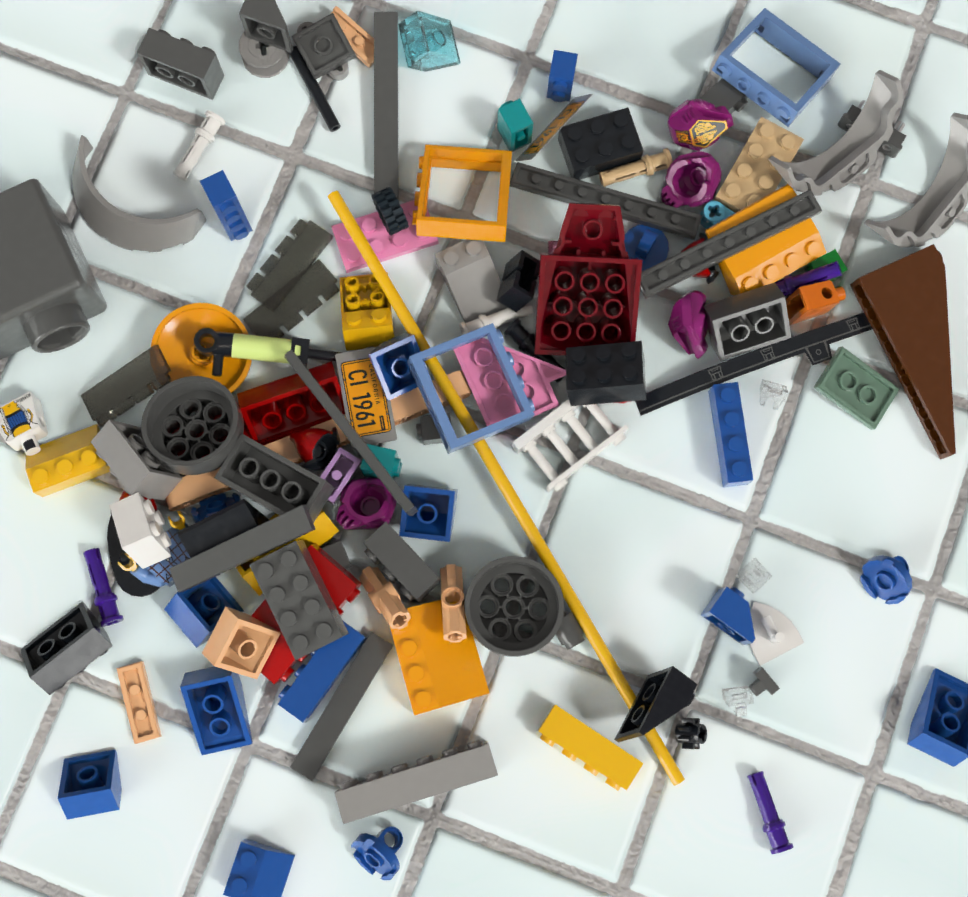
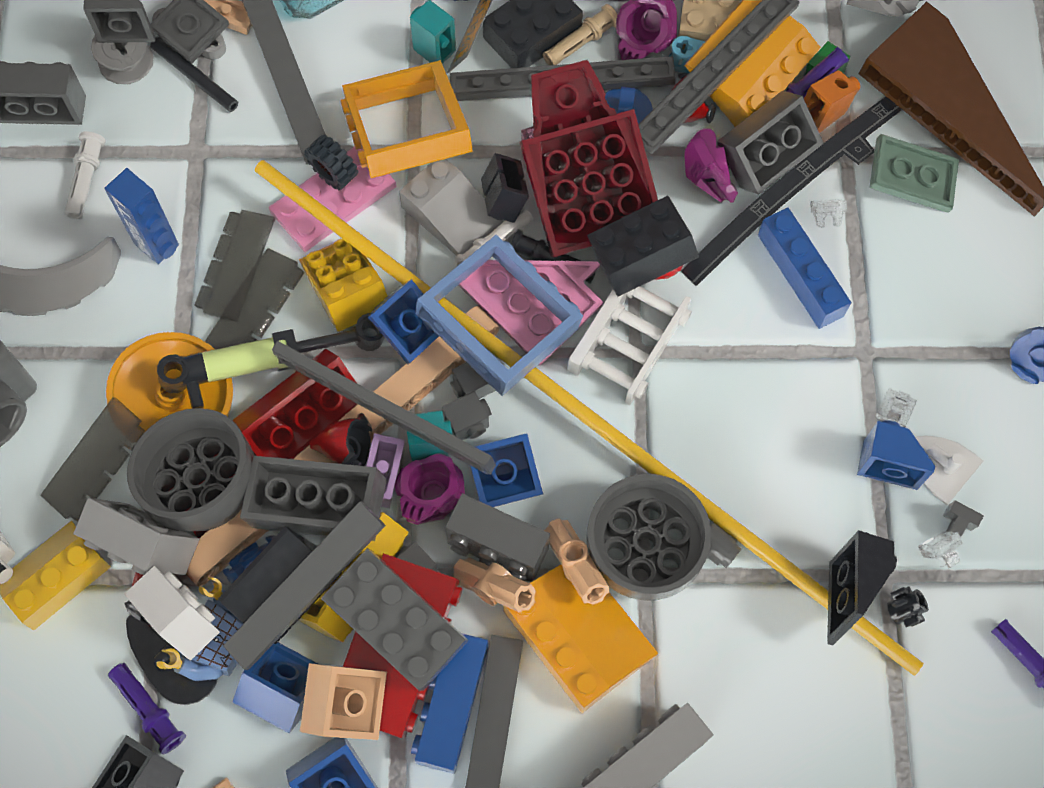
camera: 20 degrees left, 10 degrees down
sticker [335,347,397,448] -> none
yellow brick [537,704,644,791] -> none
none -> dark grey brick [442,391,492,440]

